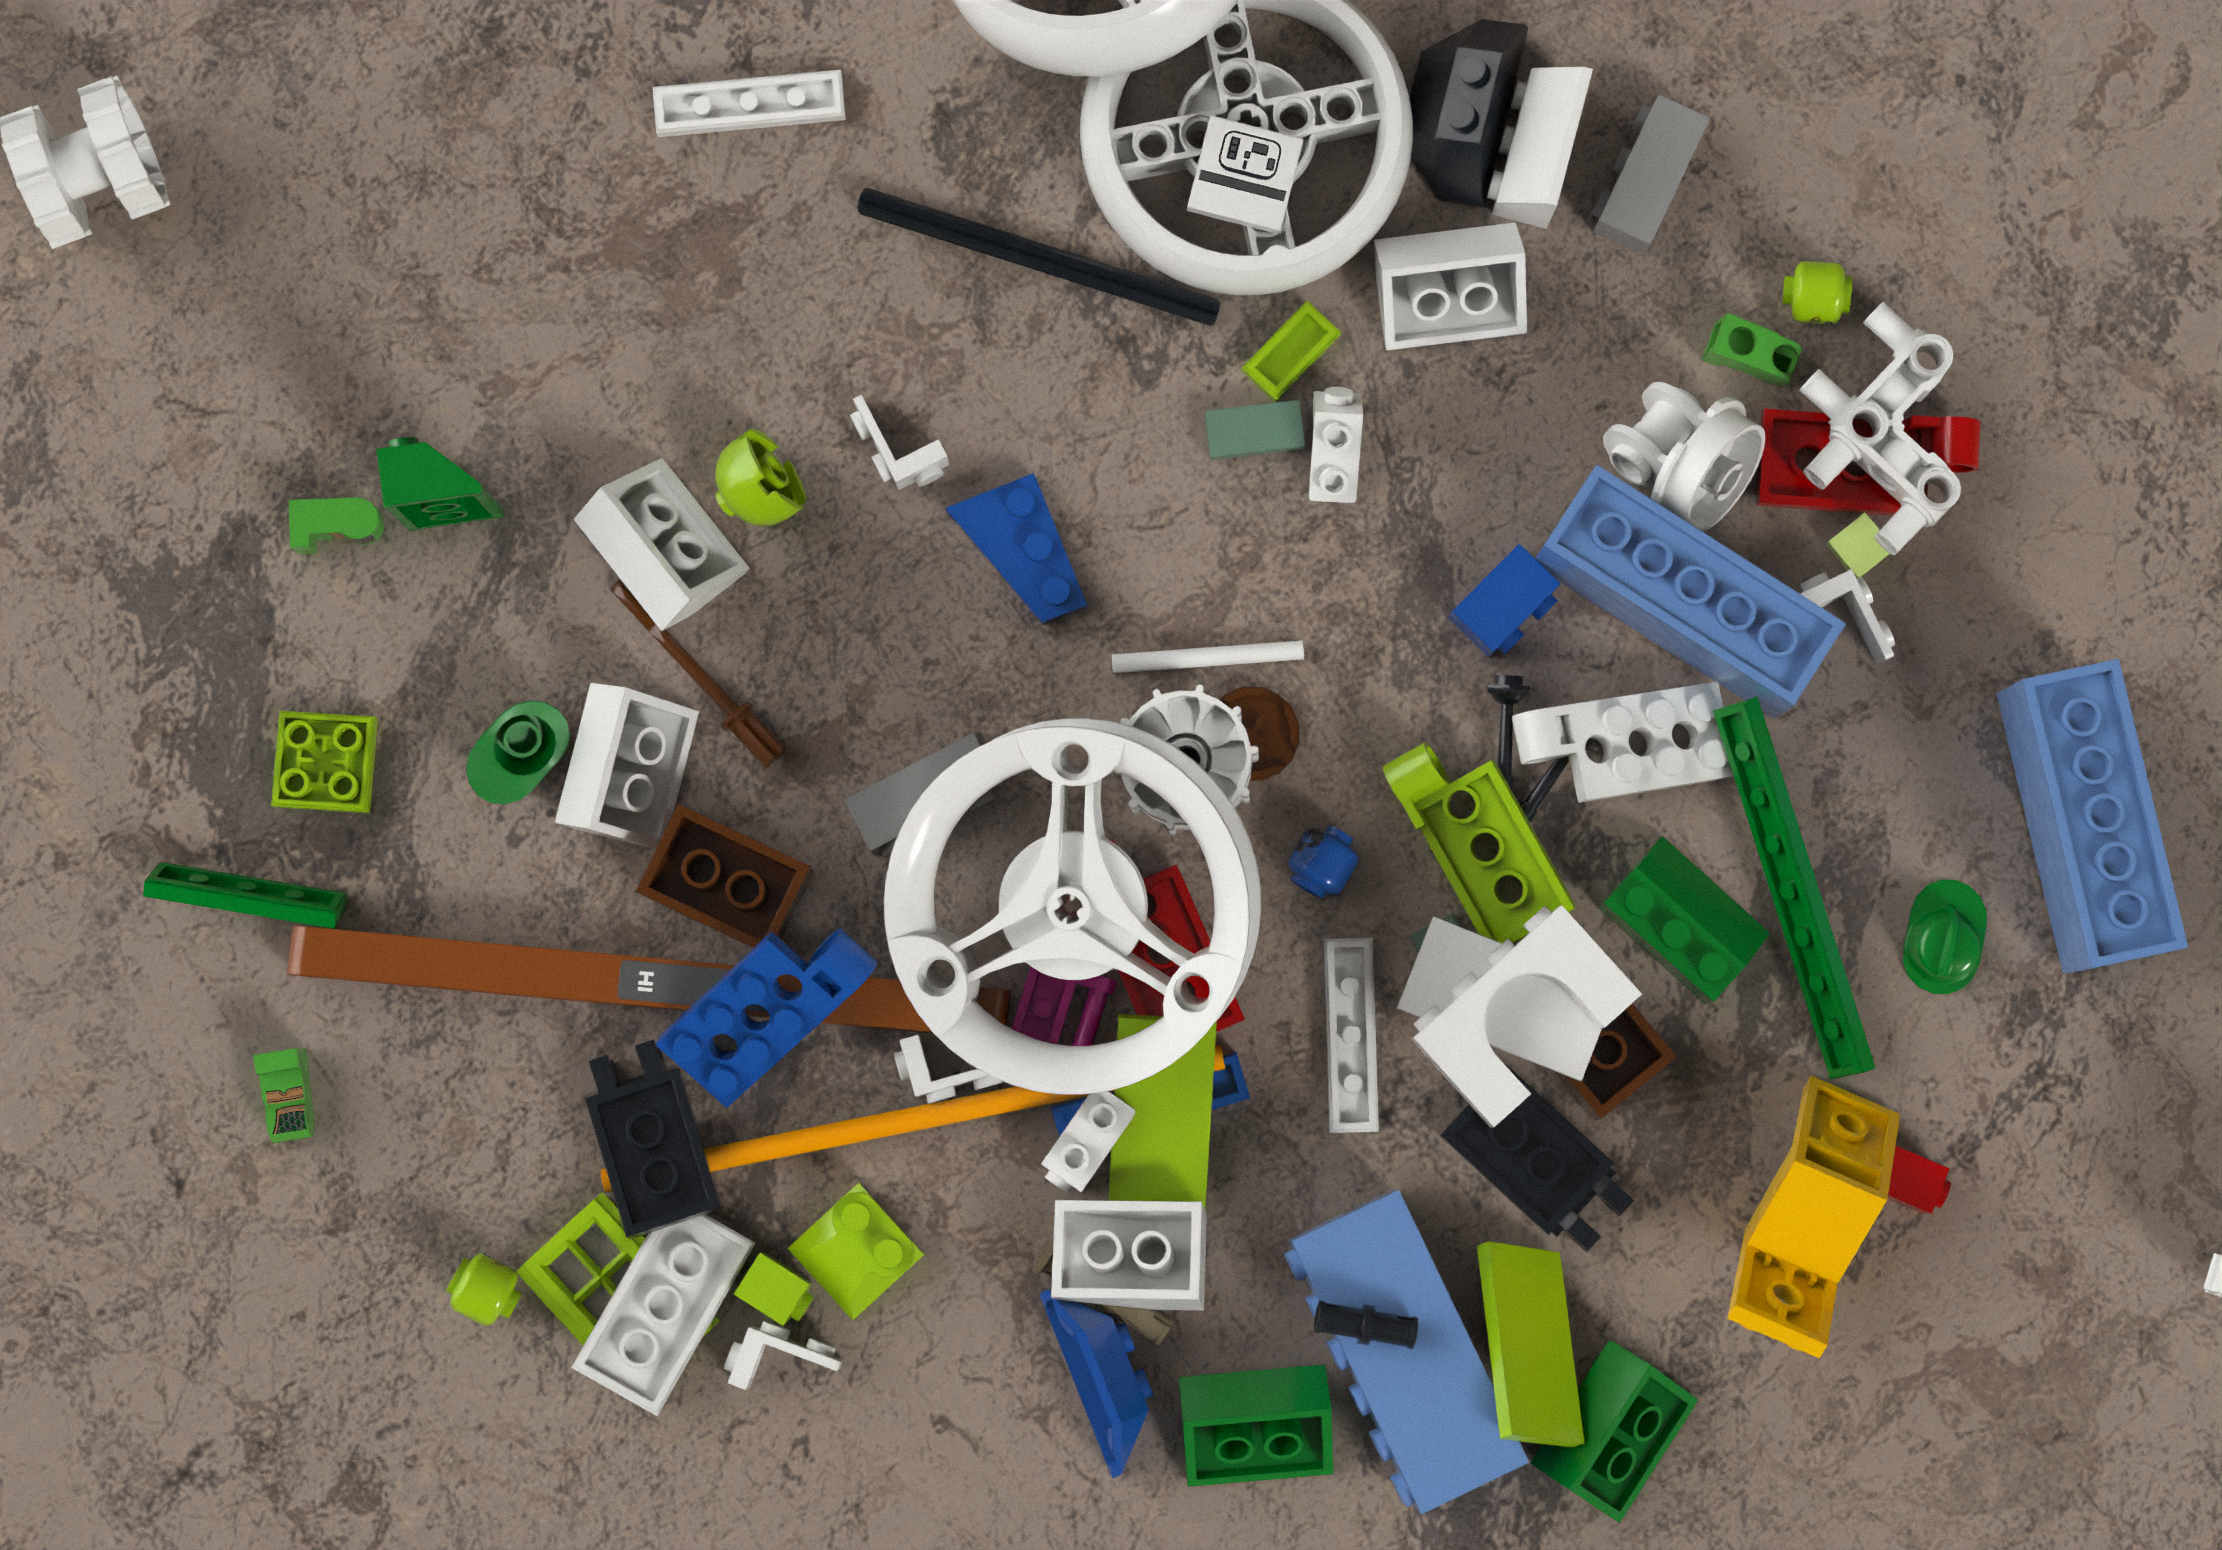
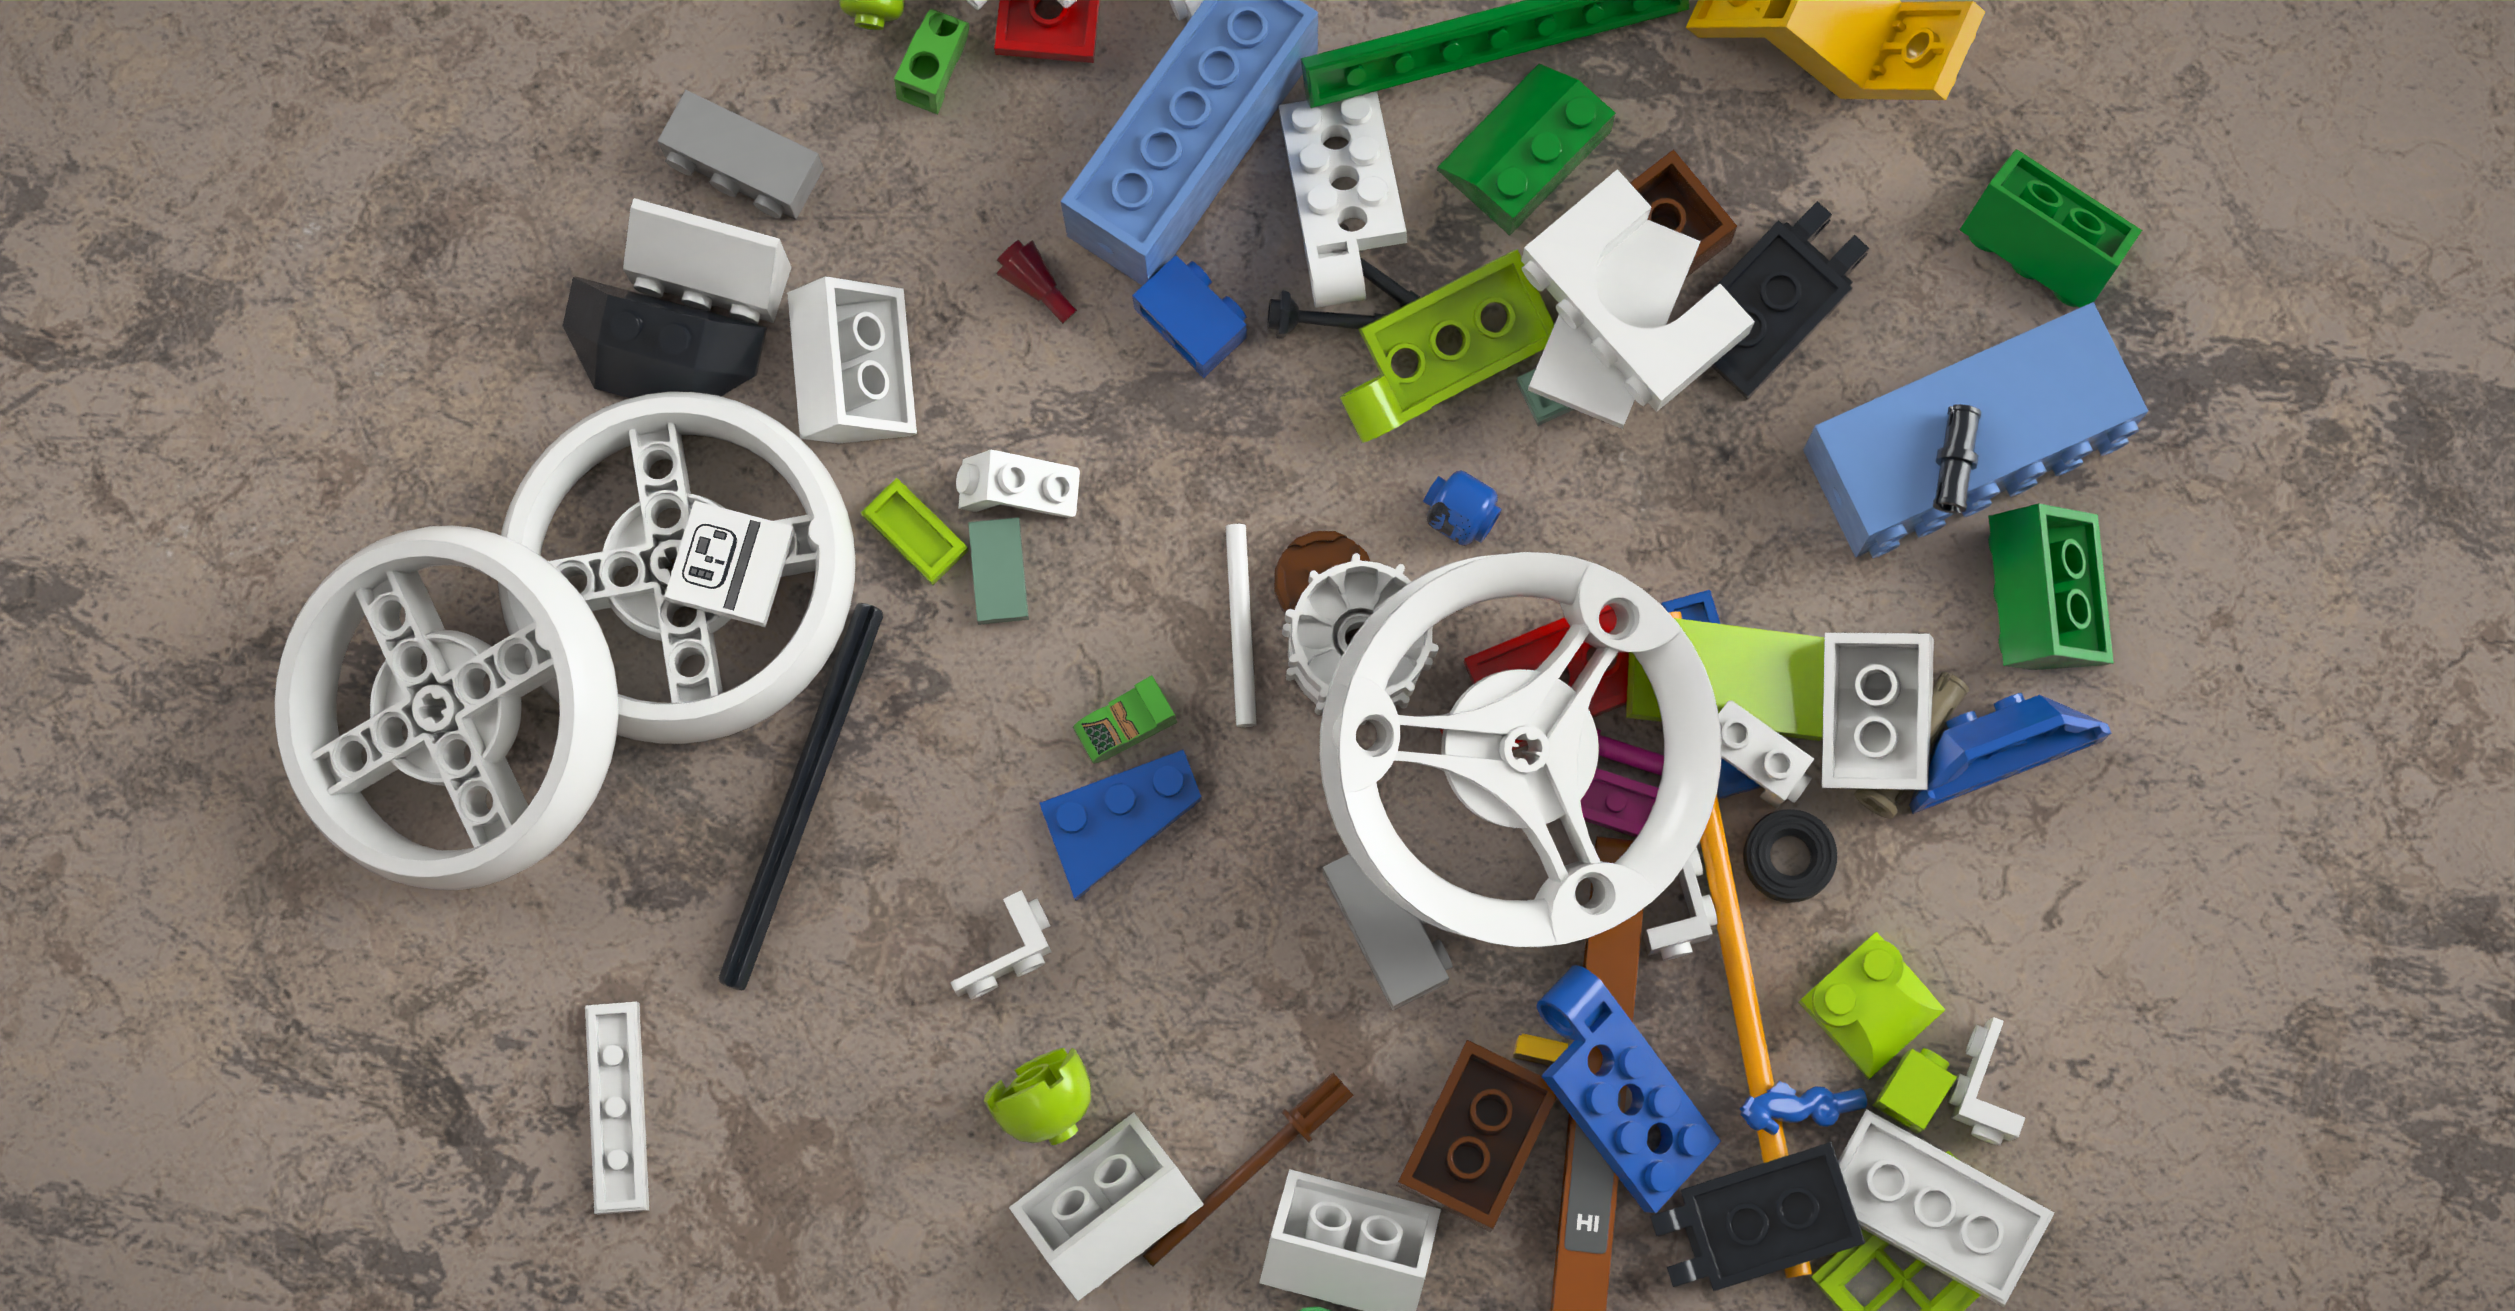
camera: 85 degrees left, 5 degrees down
white tile [1323,938,1379,1133] -> none
lime tile [1477,1241,1585,1448] -> none
white piece [1603,382,1765,532] -> none
none -> dark red cone [996,239,1077,324]
none -> bright green leg [1073,675,1177,763]
none -> yellow tile [1513,1033,1569,1066]
none -> blue animal [1739,1080,1867,1135]
none -> black tyre [1743,809,1838,903]

